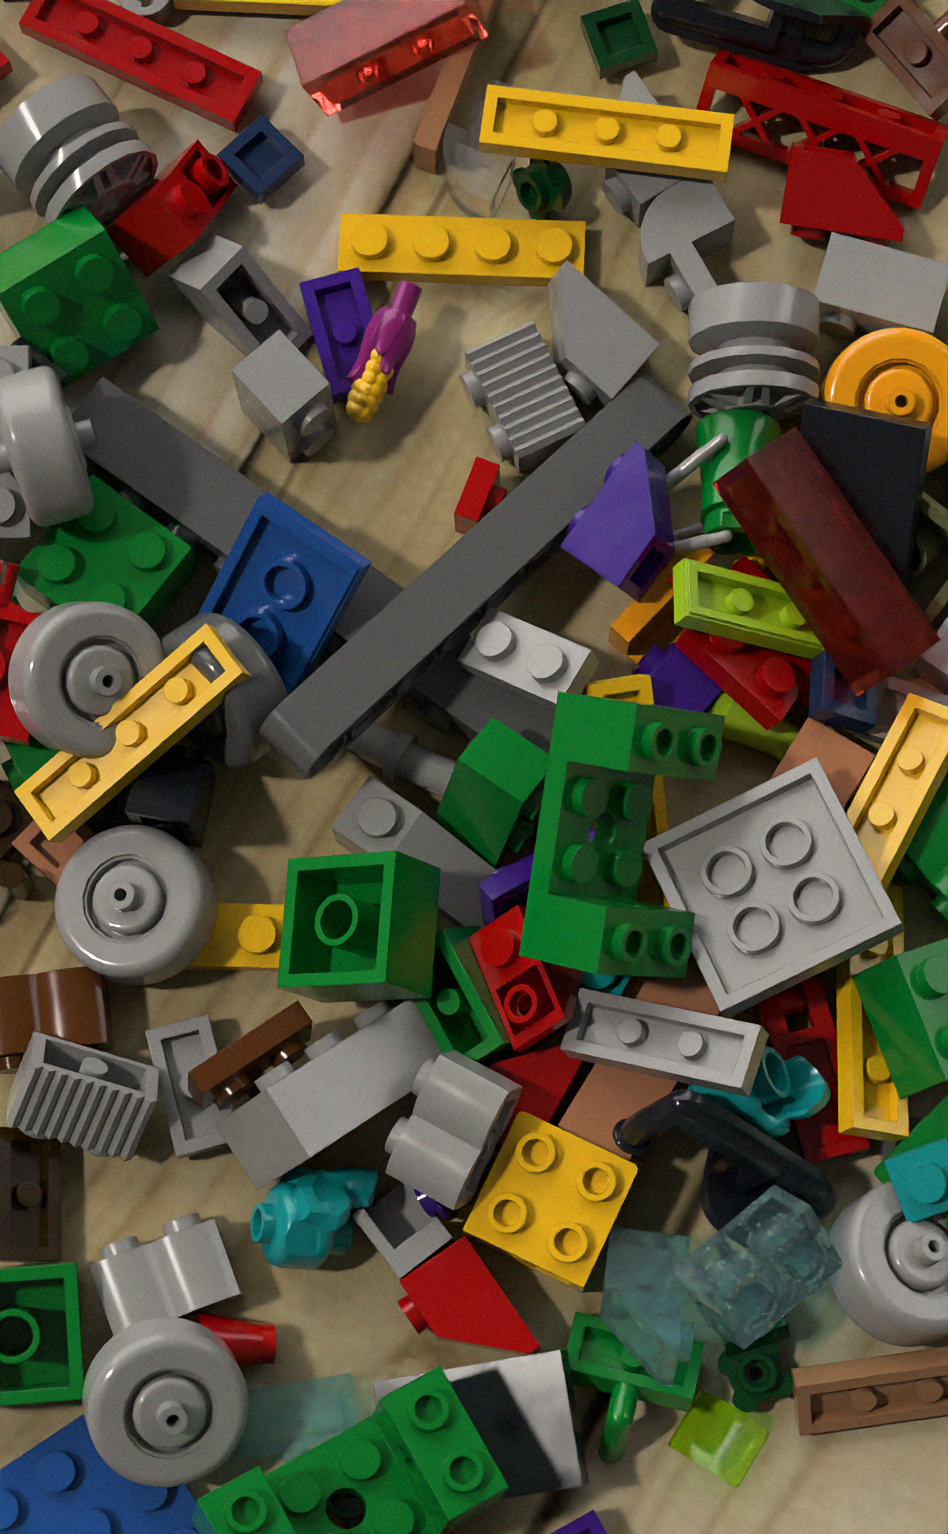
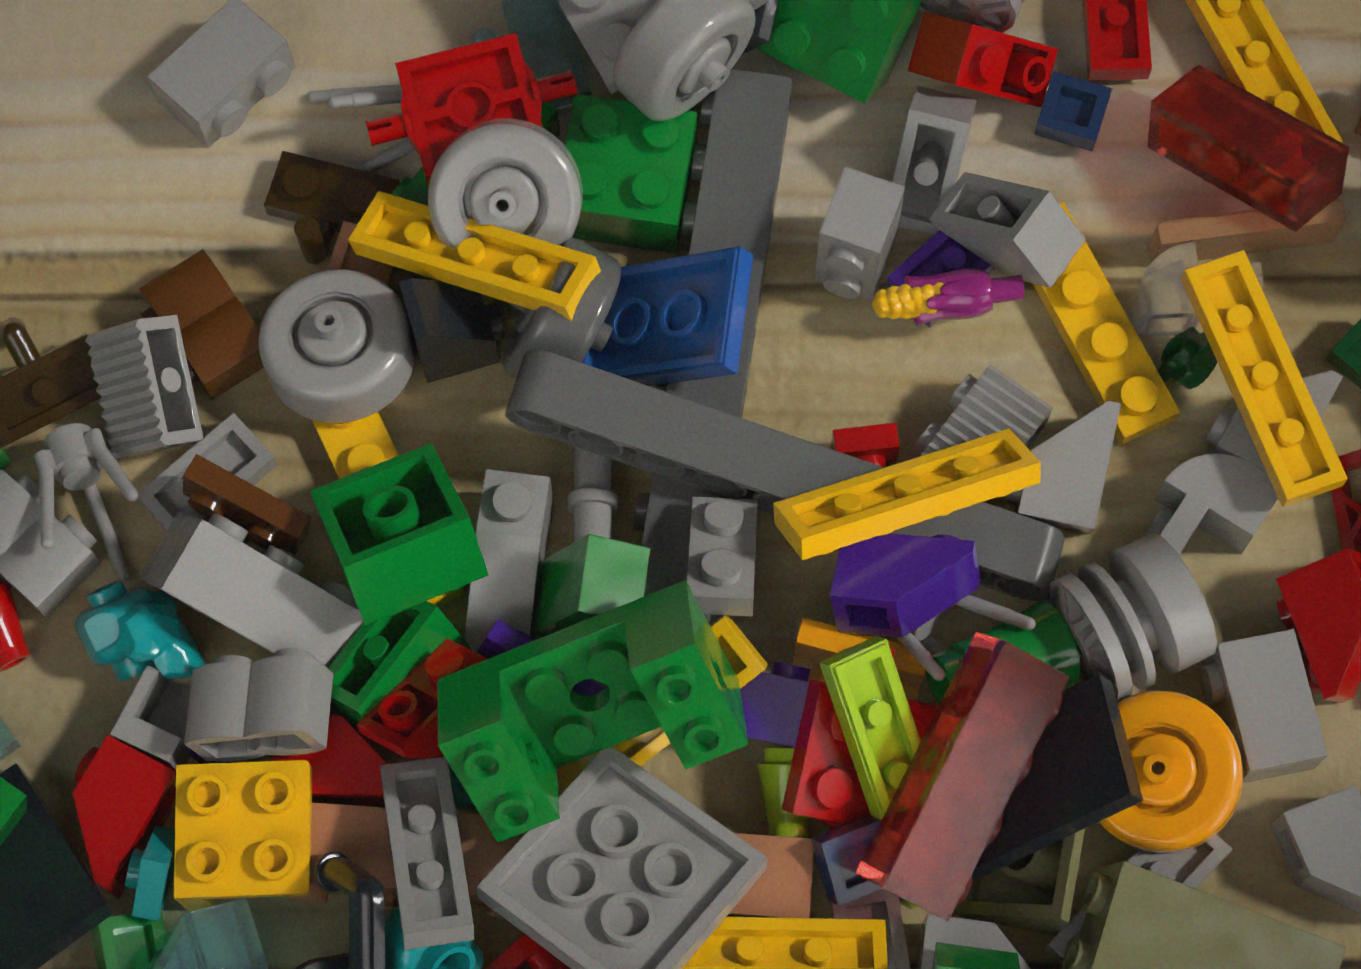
camera: 60 degrees right, 5 degrees down
none -> light grey plant [34,423,138,582]
none -> teal plate [125,826,175,921]
none -> yellow plate [773,428,1041,560]
none -> light grey slope [929,172,1086,288]

